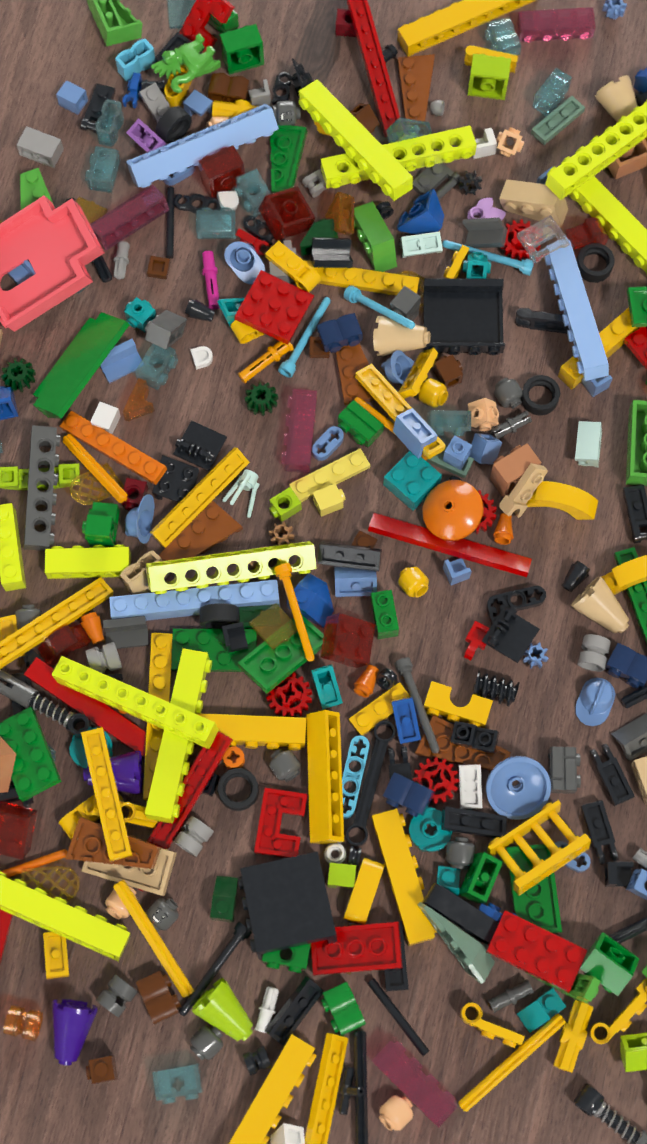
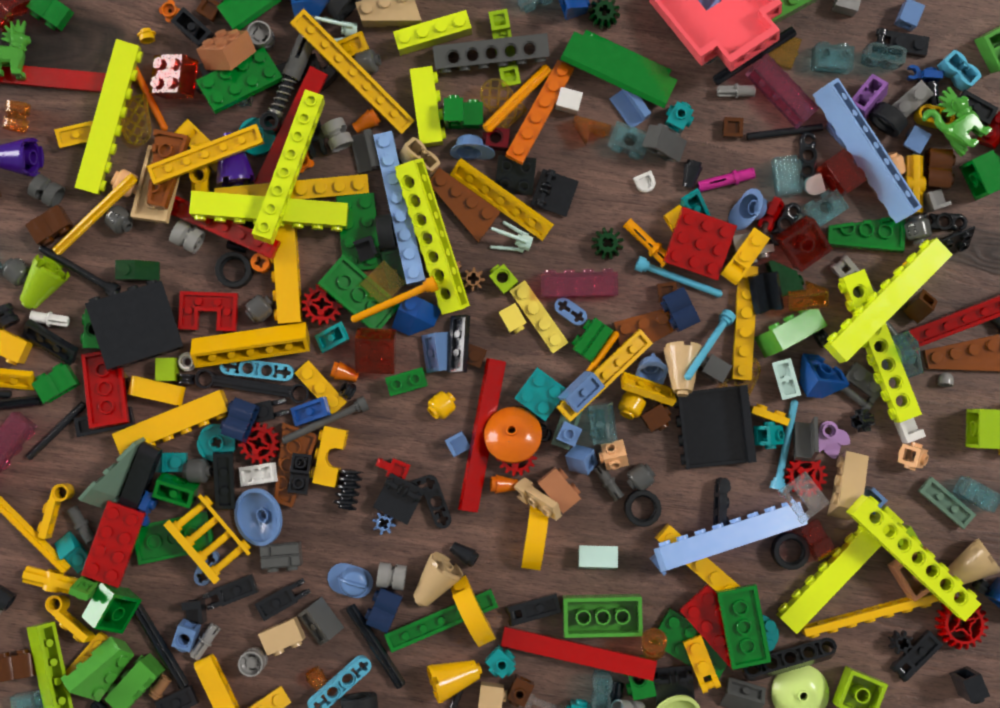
camera: 85 degrees right, 15 degrees up
clear red brick [38,624,91,666] -> none

